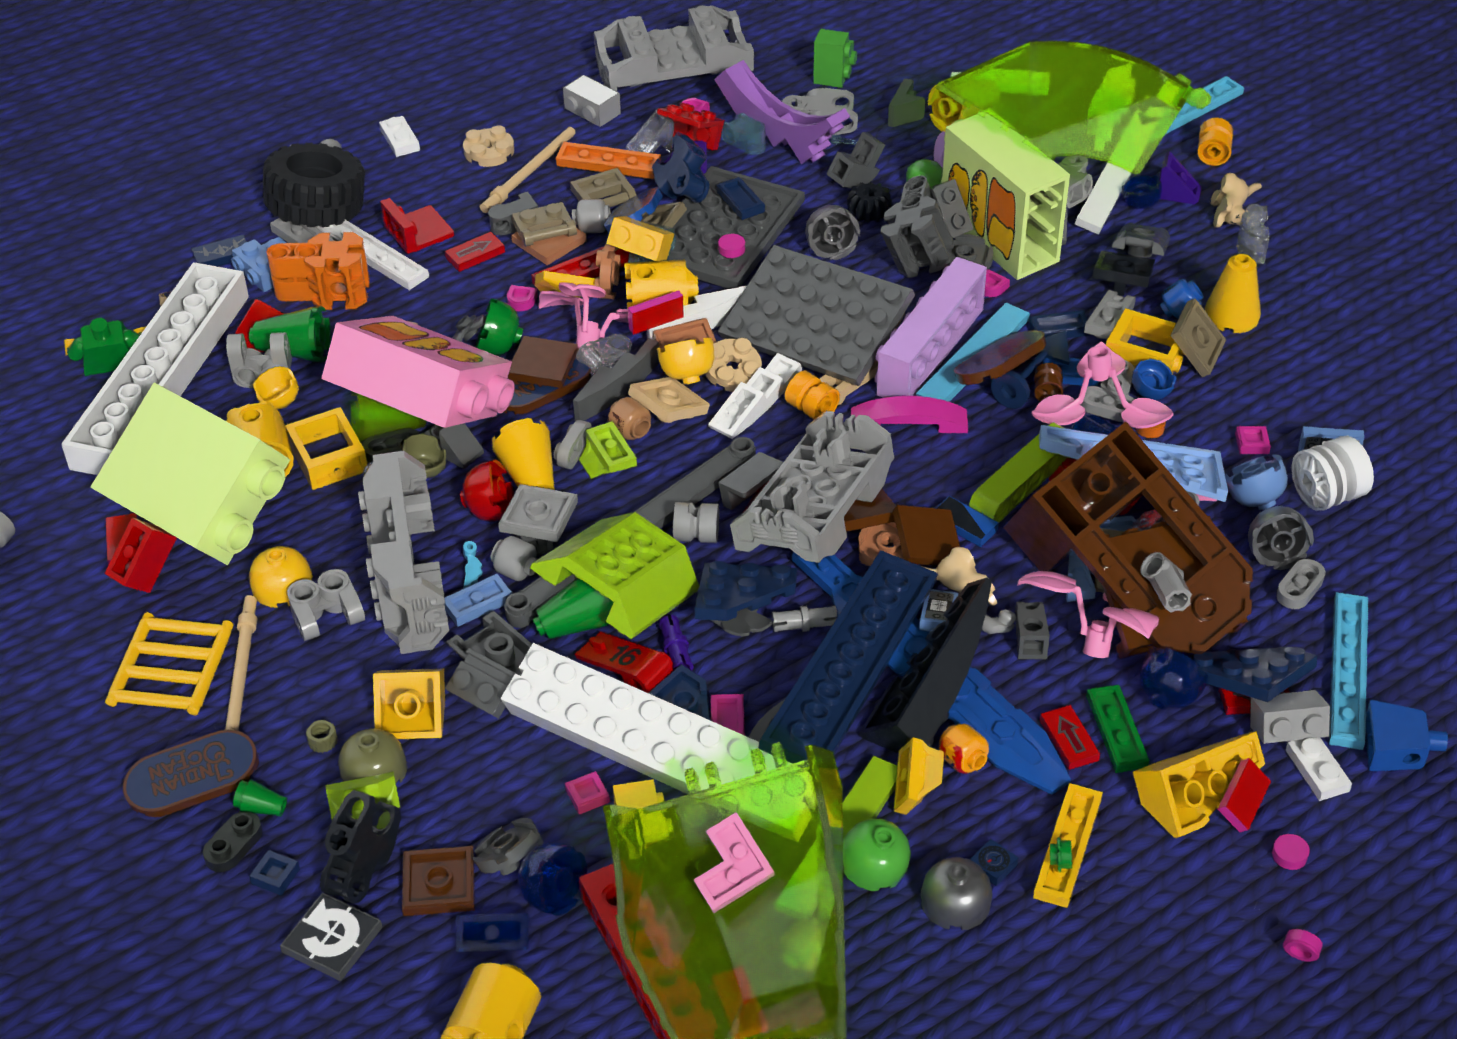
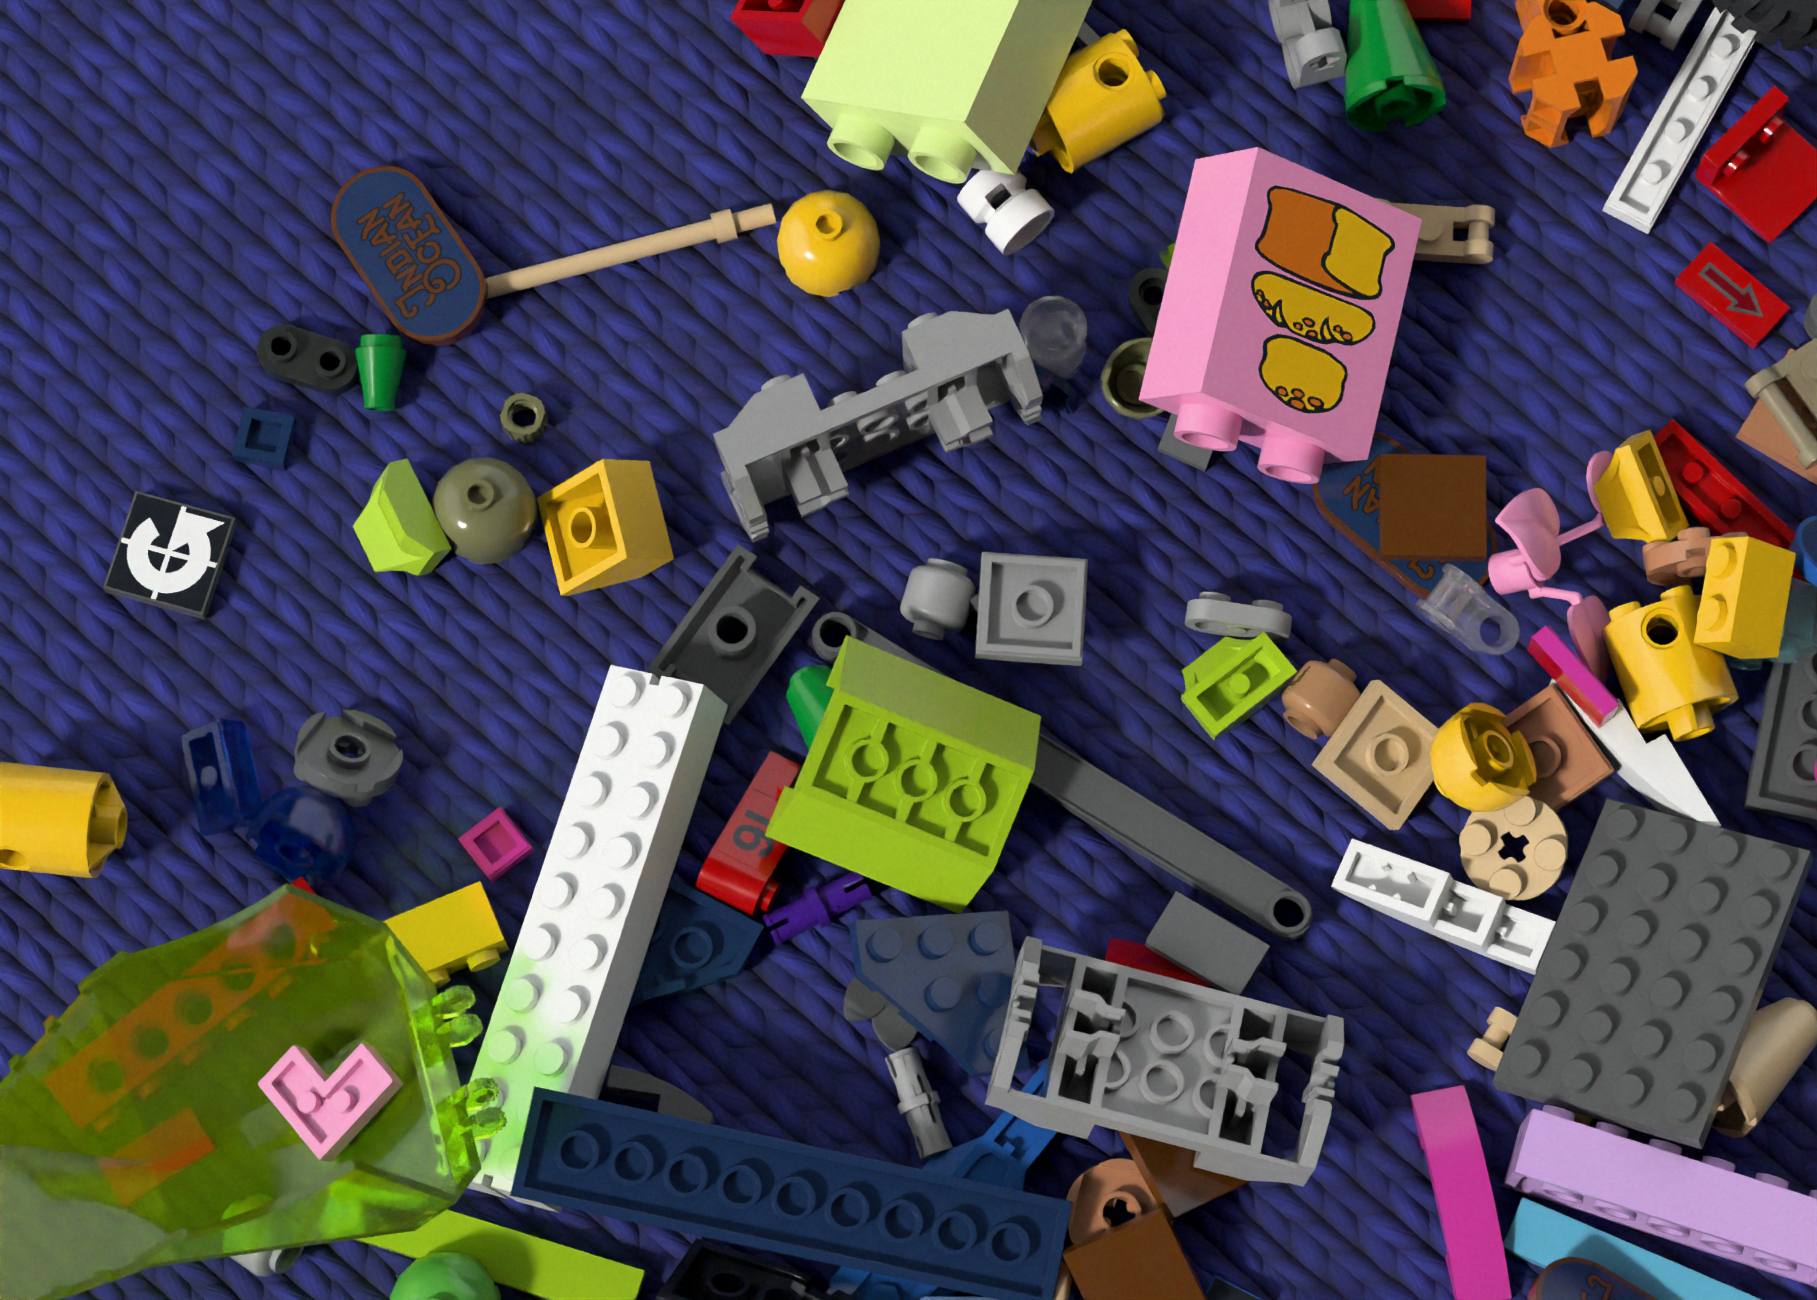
camera: 80 degrees right, 30 degrees up
yellow bar [105,612,234,715] -> none
yellow hair [253,366,299,410] -> none
yellow window [285,407,368,490] -> none
light grey piece [287,569,366,641] -> none
black piece [320,790,401,904] -> none
reddish brown tile [402,846,475,916] -> none
medium blue plate [445,574,512,627] -> none
dark grey plate [445,648,518,719] -> none
dark grey plate [452,314,486,342] -> none
red cylinder [460,459,514,522] -> none
medium azure piece [463,541,483,589] -> none
green cylinder [476,298,523,356] -> none
yellow cone [492,418,555,490] -> none
dark pink tile [507,285,538,311] -> none
dark grey slope [573,338,660,421] -> none
light grey wheel [673,502,719,543] -> none
dark pink tile [711,694,745,736] -> none
light orange wheel [785,370,840,420] -> none
none -> white wheel [957,169,1054,256]

